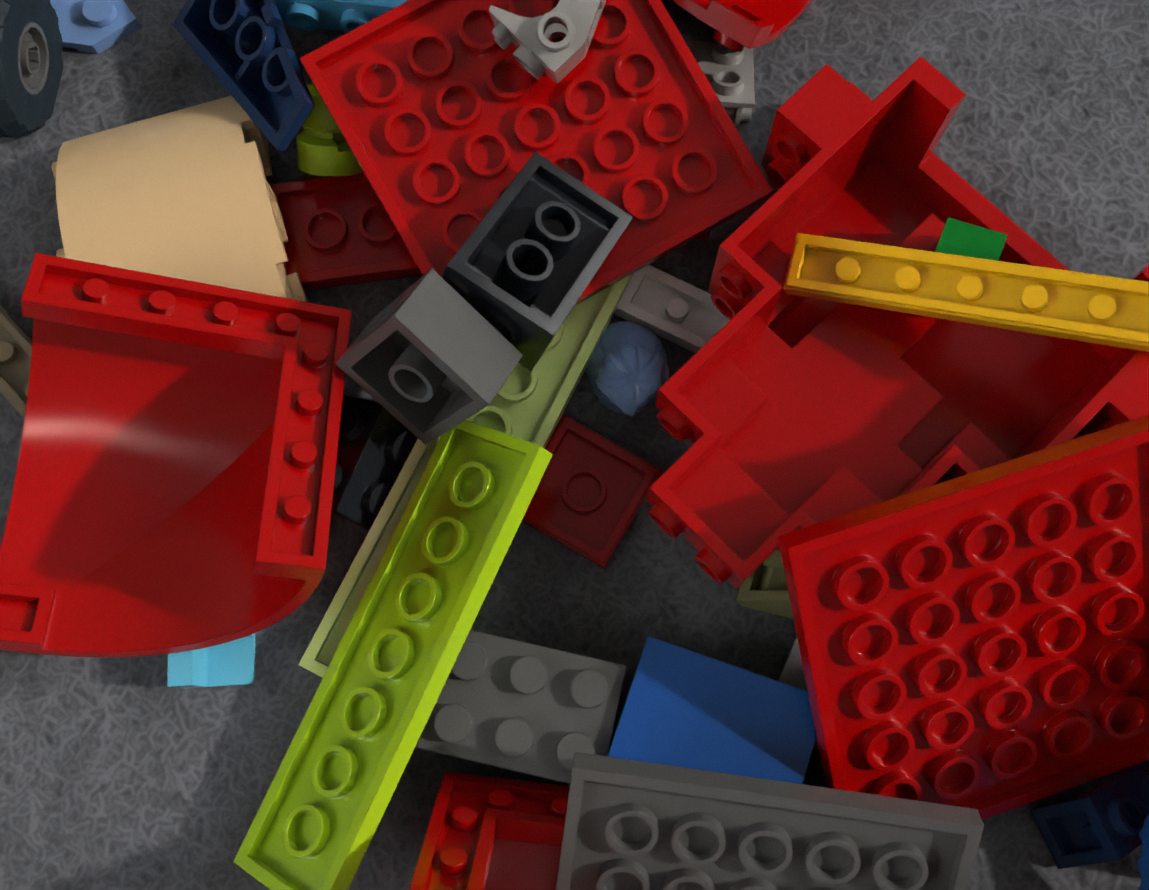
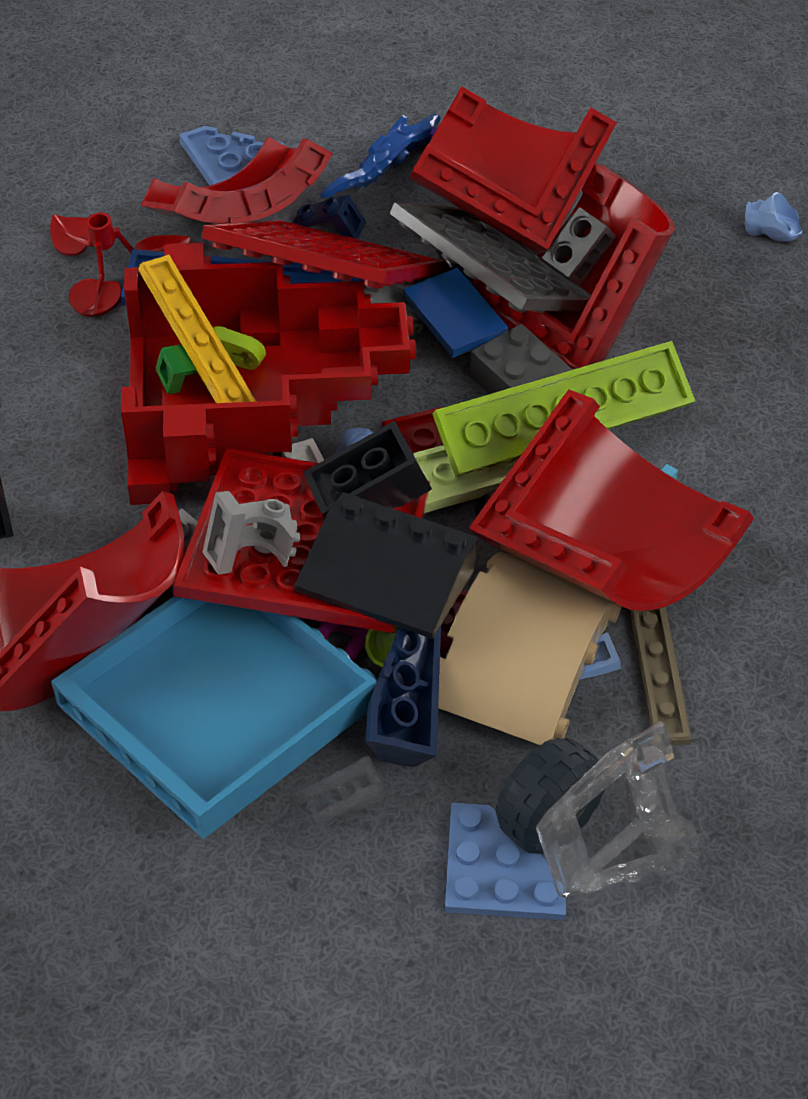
camera: 145 degrees left, 25 degrees down
dark grey brick [336,269,523,445] -> none
none -> lime beam [213,326,266,370]
none -> black slope [294,492,478,639]

